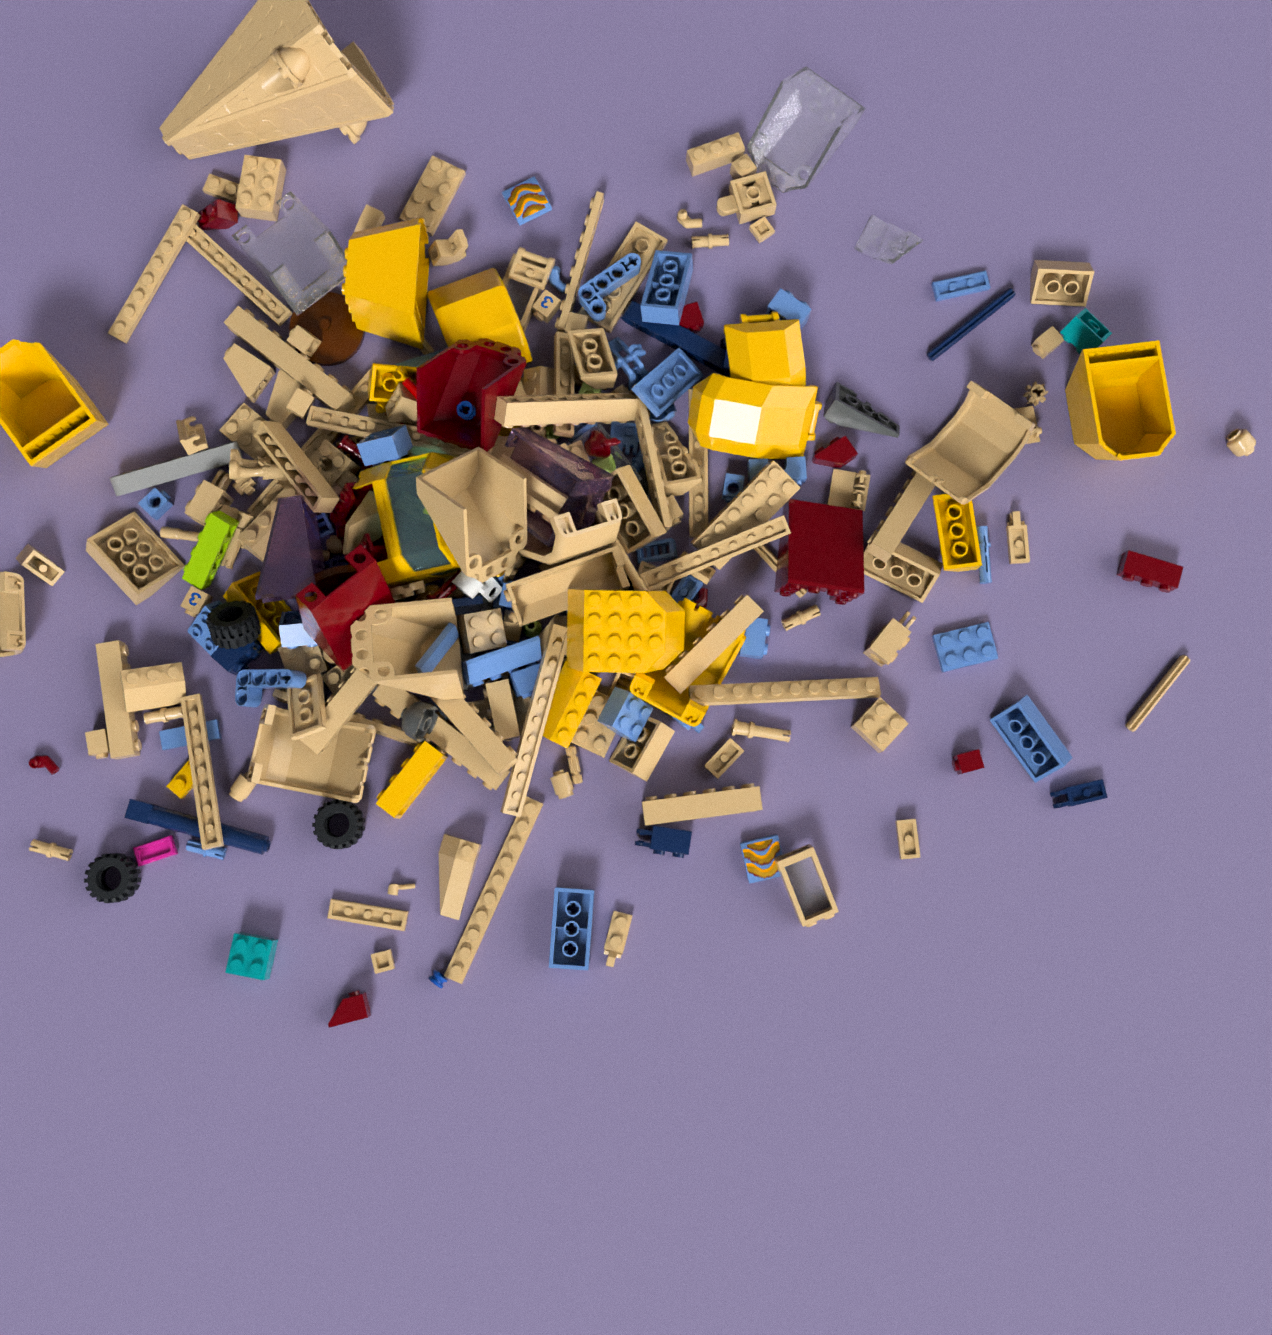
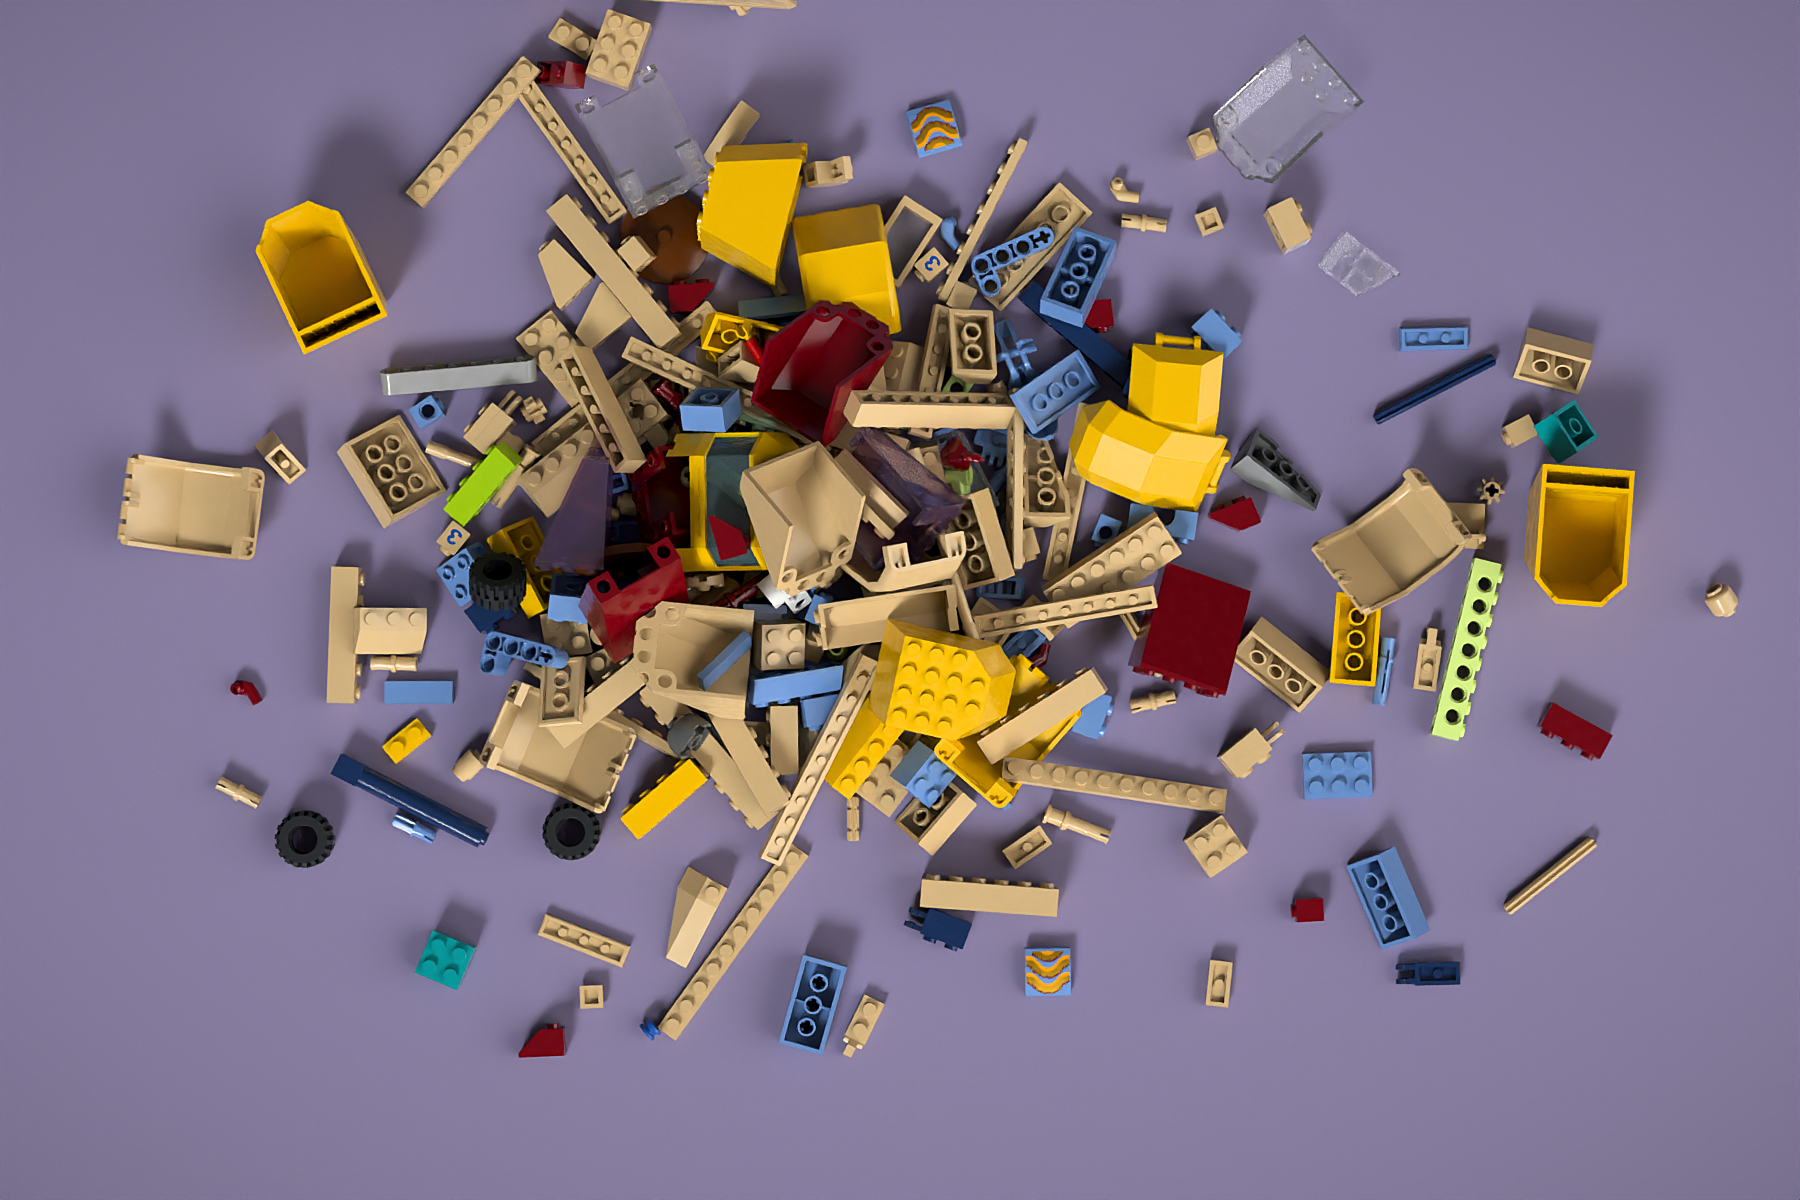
camera: 15 degrees right, 5 degrees up
tan brick [85,729,110,759] -> none
dark pink tile [133,835,178,866] -> none
tan hinge [176,416,208,455] -> none
tan plate [180,693,224,850] -> none
tan piece [229,449,284,480] -> none
tan brick [286,387,315,420] -> none
tan slope [343,491,383,555] -> none
tan hand [388,883,415,895] -> none
tan plate [399,156,466,237] -> none
blue bush [457,401,476,420] -> none
tan plate [508,247,556,290] -> none
tan brick [550,769,574,800] -> none
tan brick [686,132,745,177] -> none
tan brick [716,171,777,224] -> none
window [774,844,839,927] -> none
tan hinge [828,469,870,512] -> none
tan brick [867,470,935,563] -> none
none -> dark red slope [668,279,714,315]
none -> dark red slope [708,515,751,561]
none -> tan brick [1263,197,1313,255]
none -> yellowish green brick [1429,558,1504,741]

